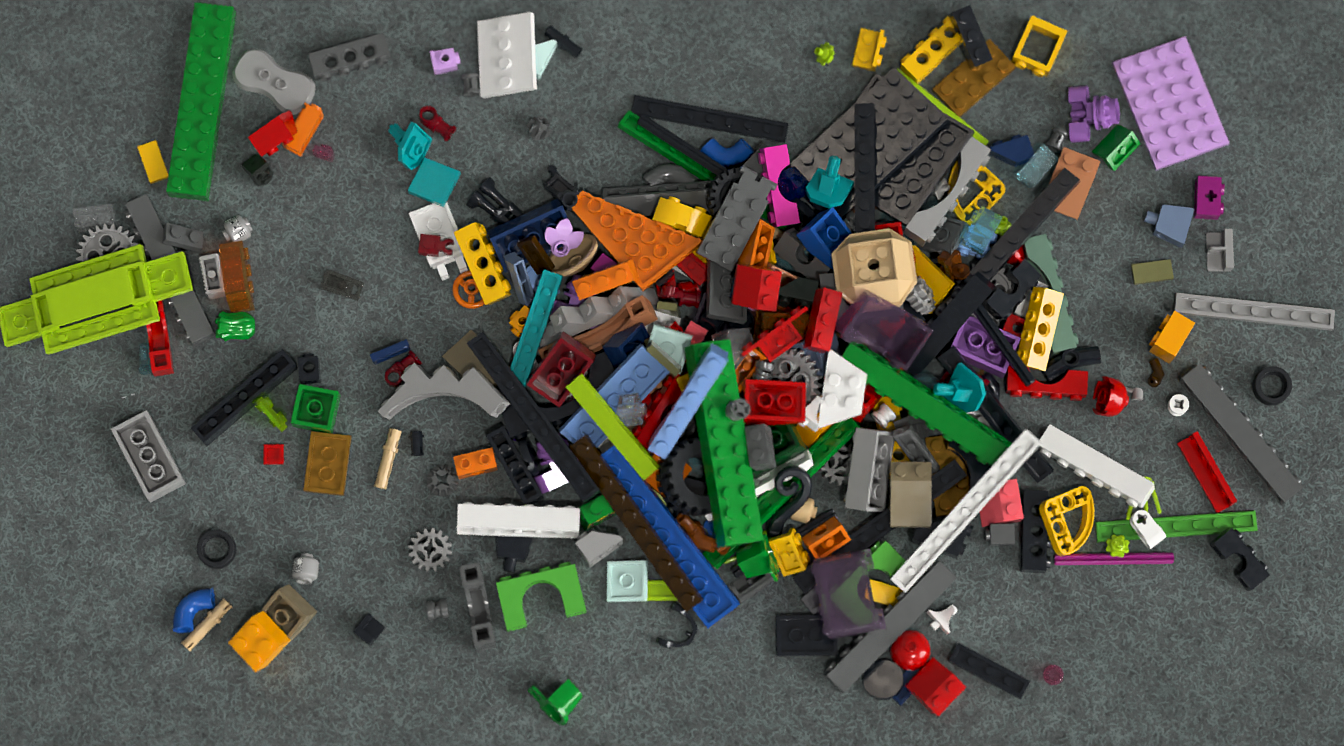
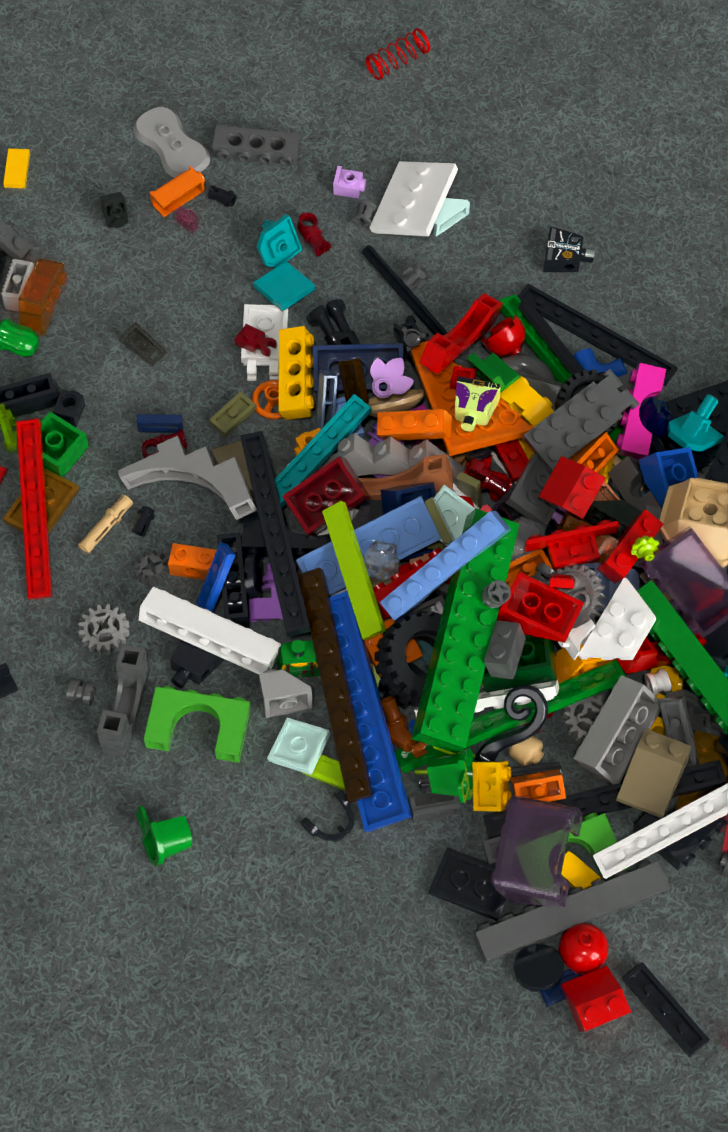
camera: 25 degrees right, 15 degrees down
green brick [166,2,236,201] -> none
light grey head [222,215,253,244] -> none
red slope [248,110,298,157] -> none
black pin [544,25,583,58] -> none
white piece [927,605,957,635] -> none
none -> red tile [16,418,52,600]
none -> blue tile [196,543,235,613]
none -> black pin [208,185,237,207]
none -> olive plate [209,391,257,438]
none -> black axle [362,245,448,335]
none -> red arch [419,293,503,374]
none -> red tile [450,366,476,389]
none -> torso [455,377,500,432]
none -> green panel [467,352,520,393]
none -> red cylinder [480,314,526,357]
none -> black torso [543,227,595,272]
none -> red tile [549,574,574,589]
none -> lime plant [631,536,659,561]

